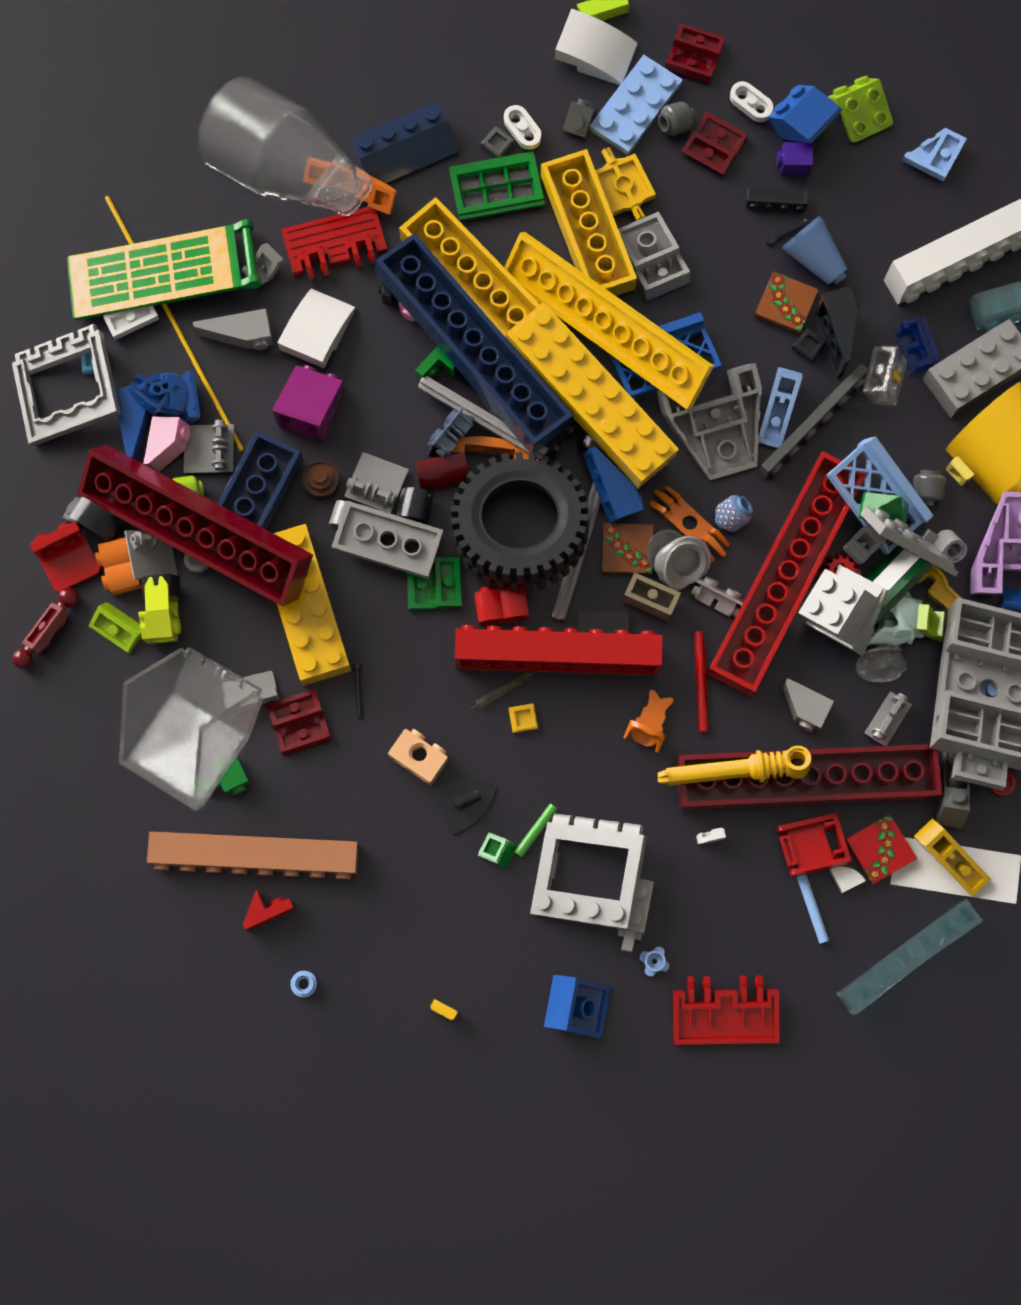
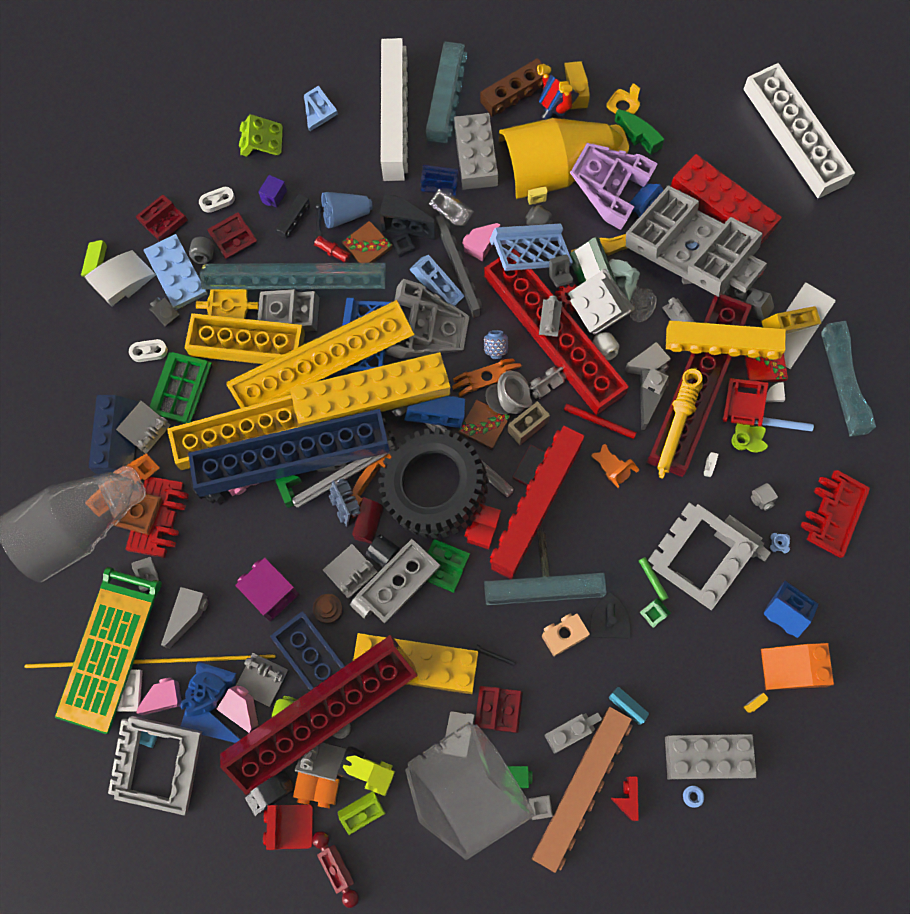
camera: 60 degrees left, 5 degrees down
white slope [278,289,356,368] -> none
dark grey tile [481,126,514,158] -> none
yellow tile [509,703,538,734] -> none
blue slope [768,85,842,144] -> none
green slope [858,492,909,523] -> none
light grey hinge [861,506,967,577] -> none
lime slope [917,604,947,642] -> none
none -> dark orange tile [112,488,163,535]
none -> light grey hinge [116,401,170,454]
none -> bright pink slope [137,678,182,715]
none -> clear light blue brick [200,263,386,289]
none -> red pin [314,236,351,263]
none -> bright pink slope [462,223,500,261]
none -> clear light blue brick [484,573,606,605]
none -> light grey tile [529,795,553,820]
none -> light grey hinge [539,296,562,337]
none -> light grey hinge [544,713,602,754]
none -> white head [592,332,619,360]
none -> medium azure slope [609,687,649,725]
none -> dark grey slope [640,370,669,430]
none -> light grey plate [642,368,668,395]
none -> light grey brick [665,734,756,780]
none -> yellow brick [666,321,786,359]
none -> lime plate [731,424,768,453]
none -> light grey plate [751,483,778,511]
none -> orange slope [761,643,834,690]

